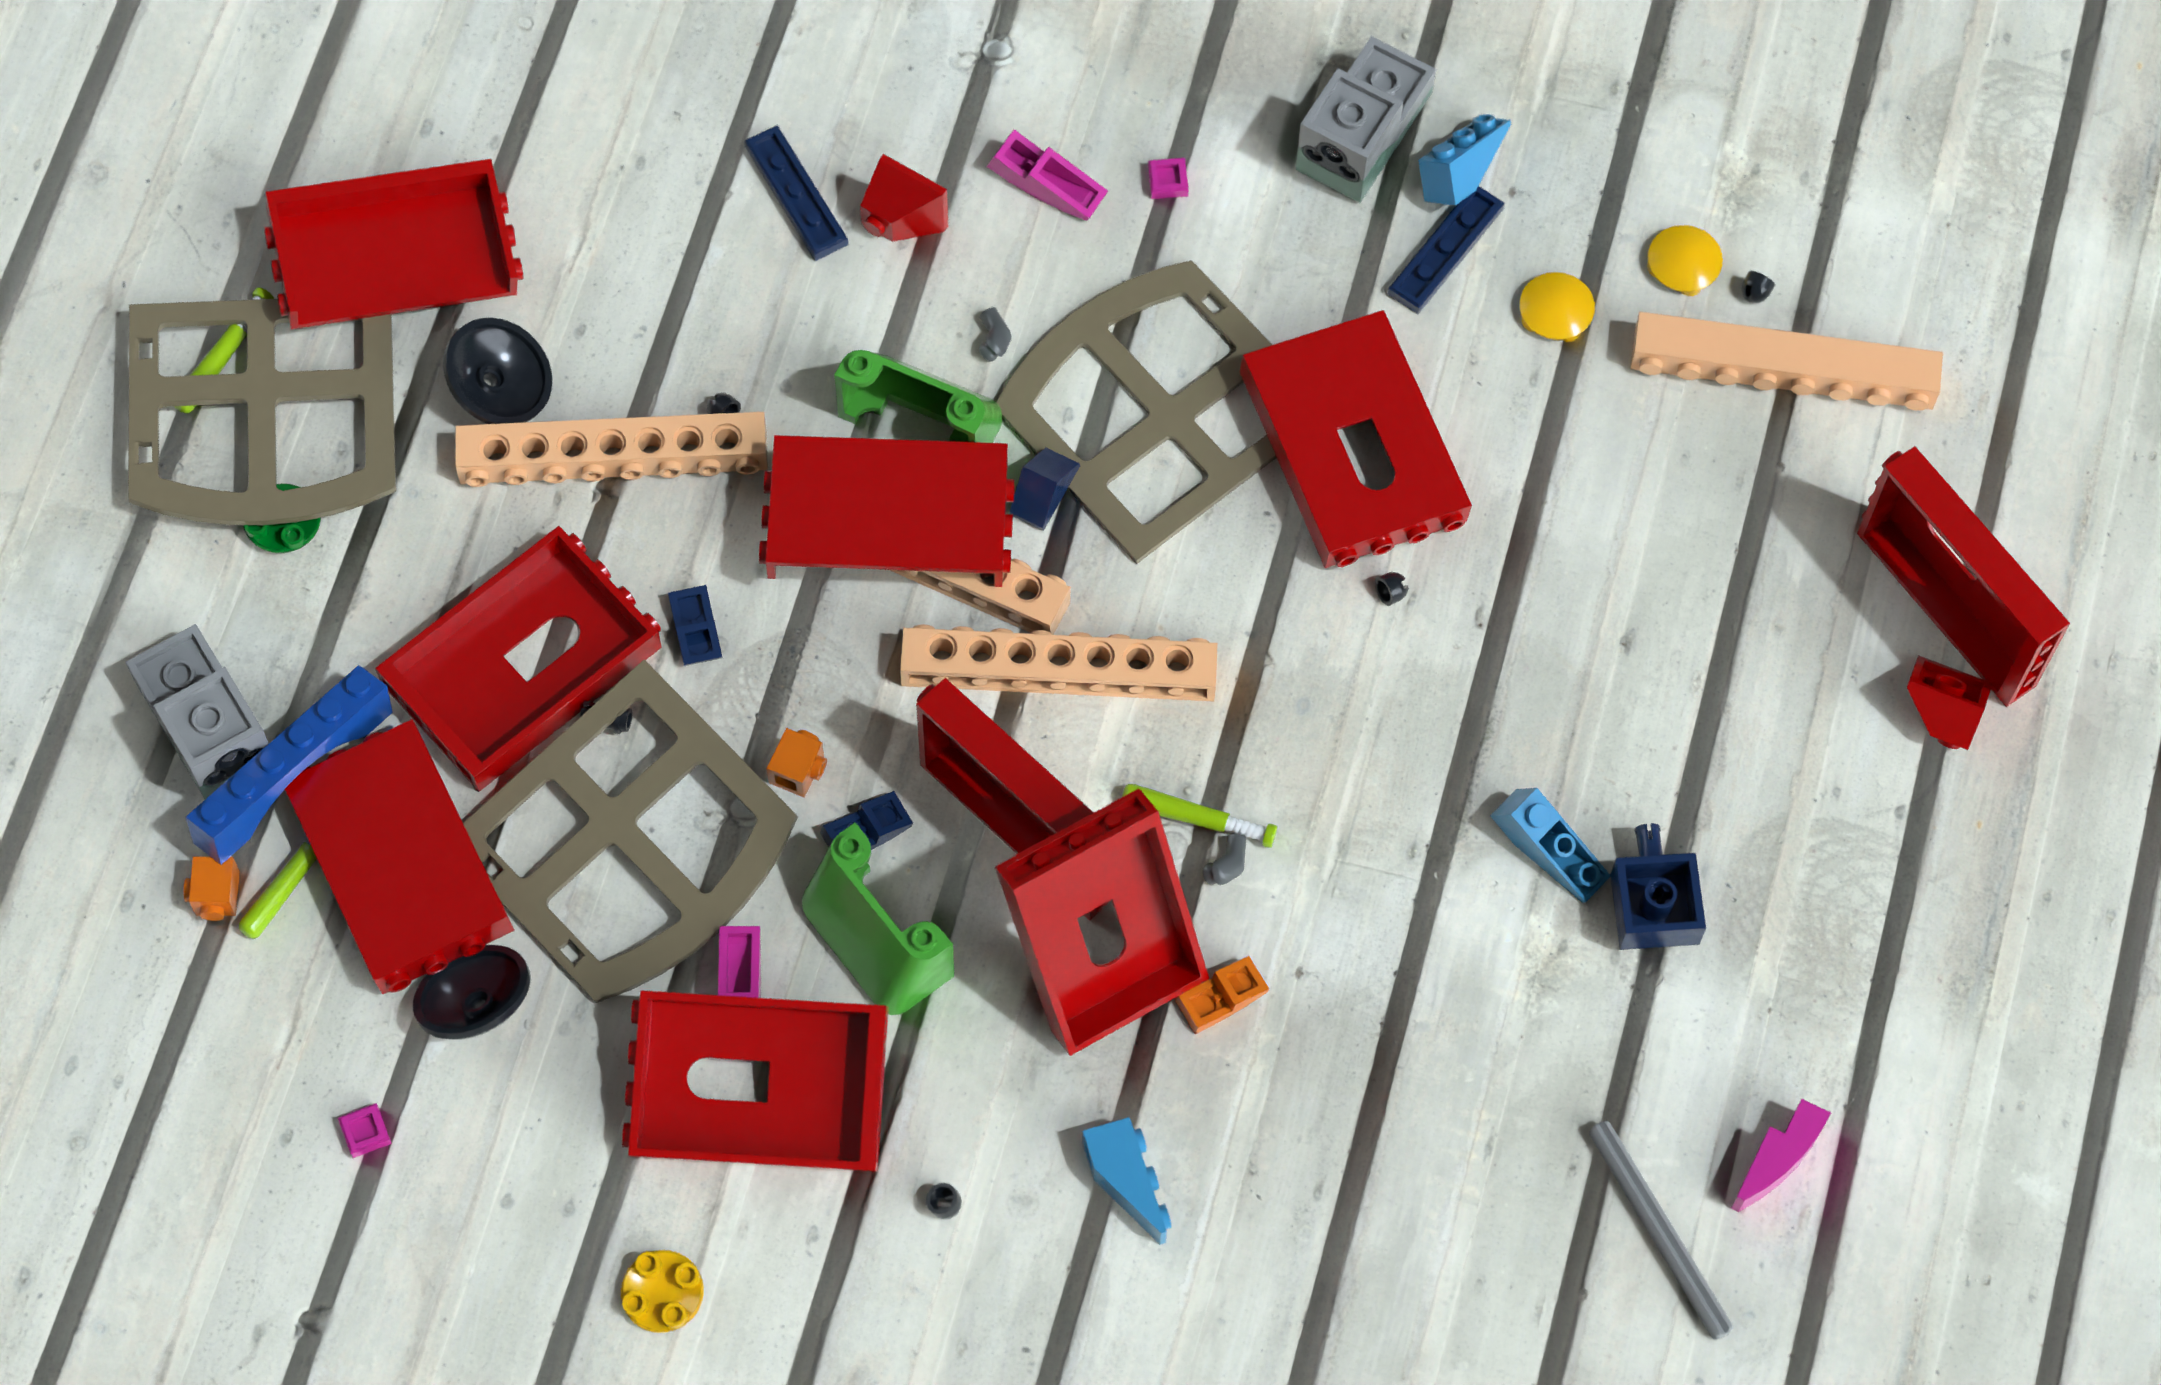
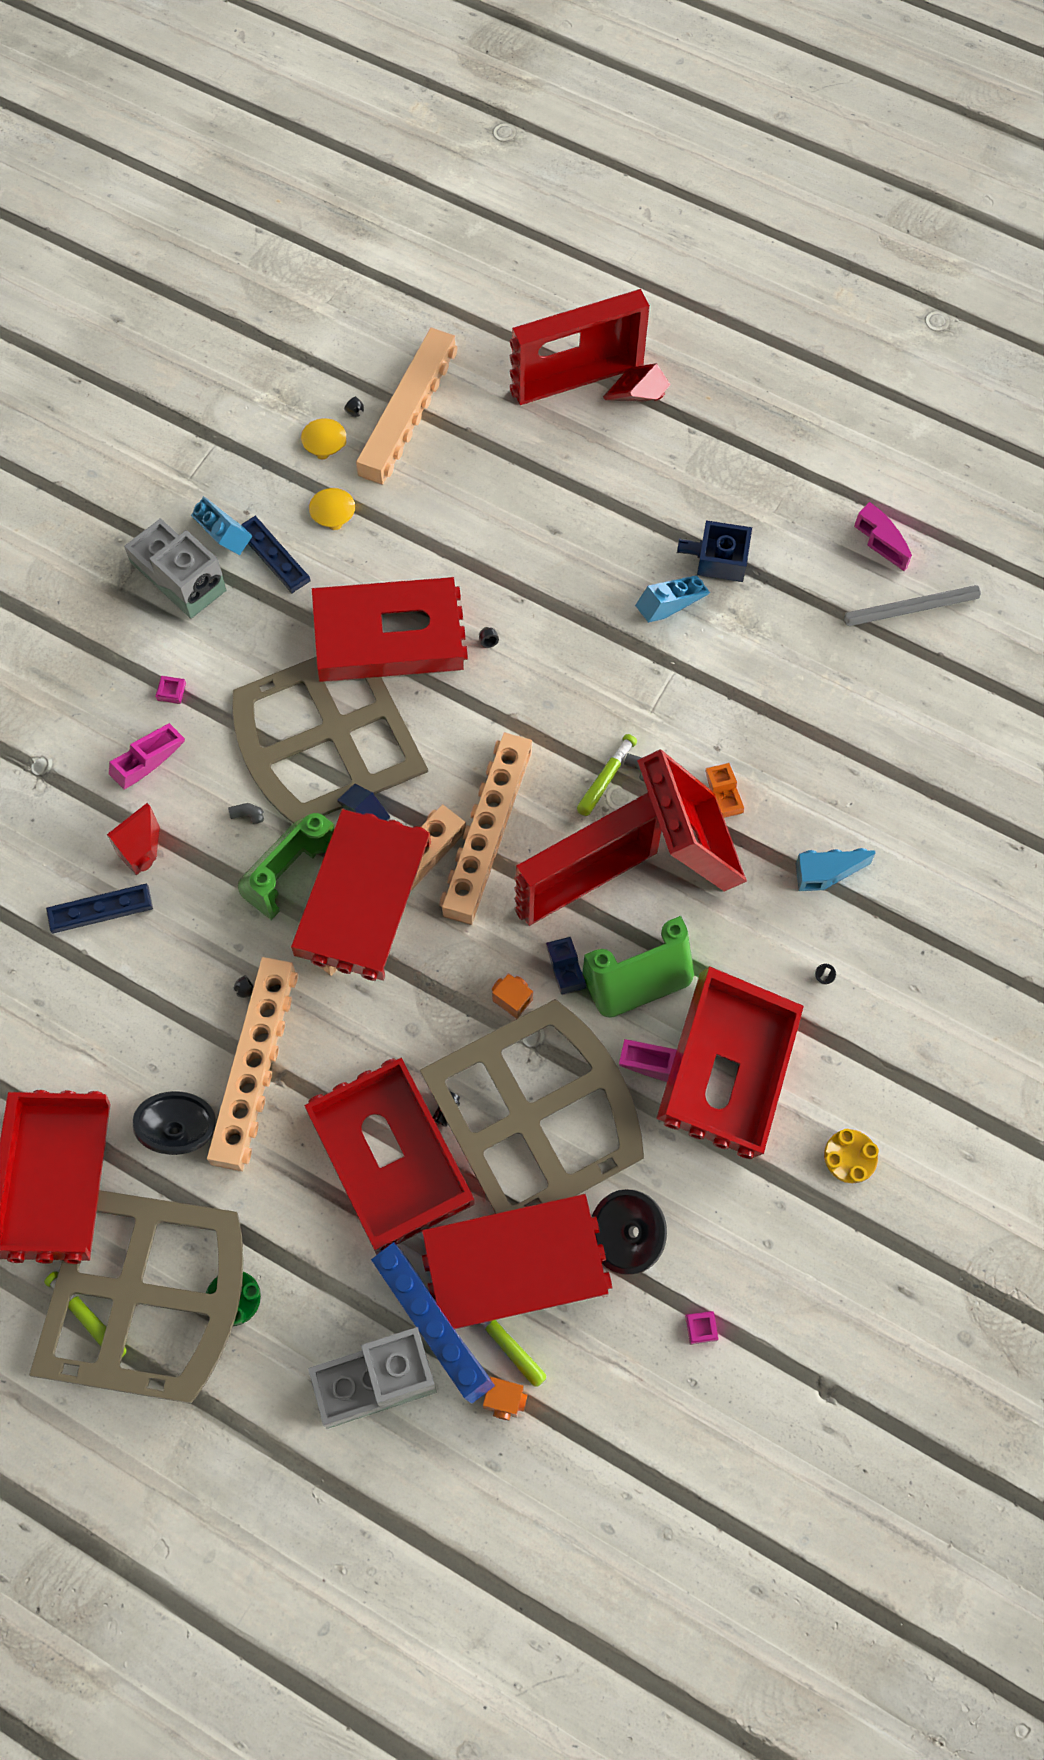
camera: 75 degrees left, 0 degrees up
dark blue slope [668,585,723,666] -> none

